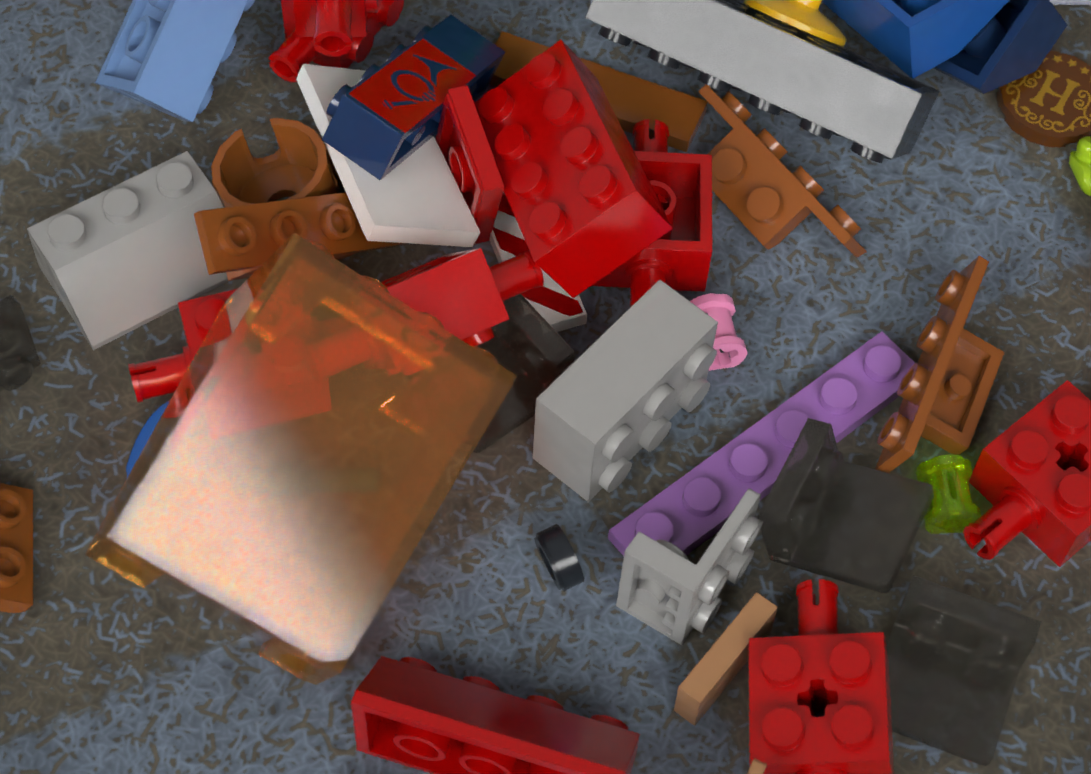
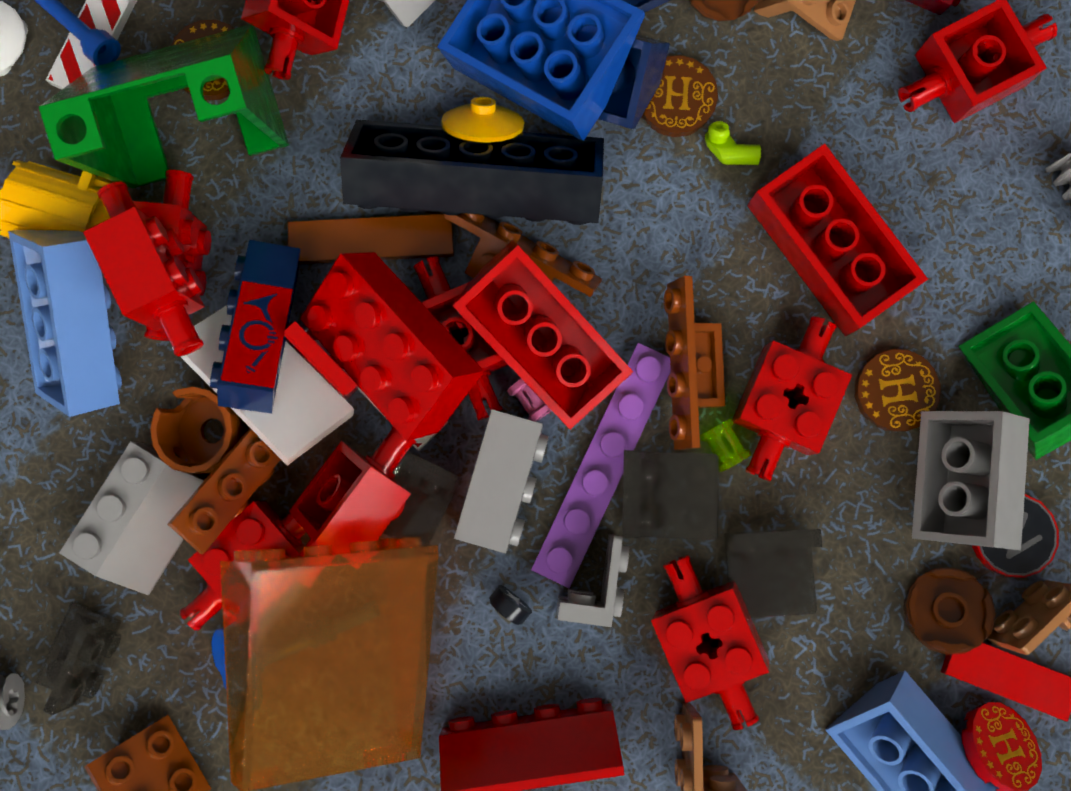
camera: 20 degrees left, 25 degrees up
medium nougat tile [674,592,778,726] -> none
none -> red slope [452,240,633,429]

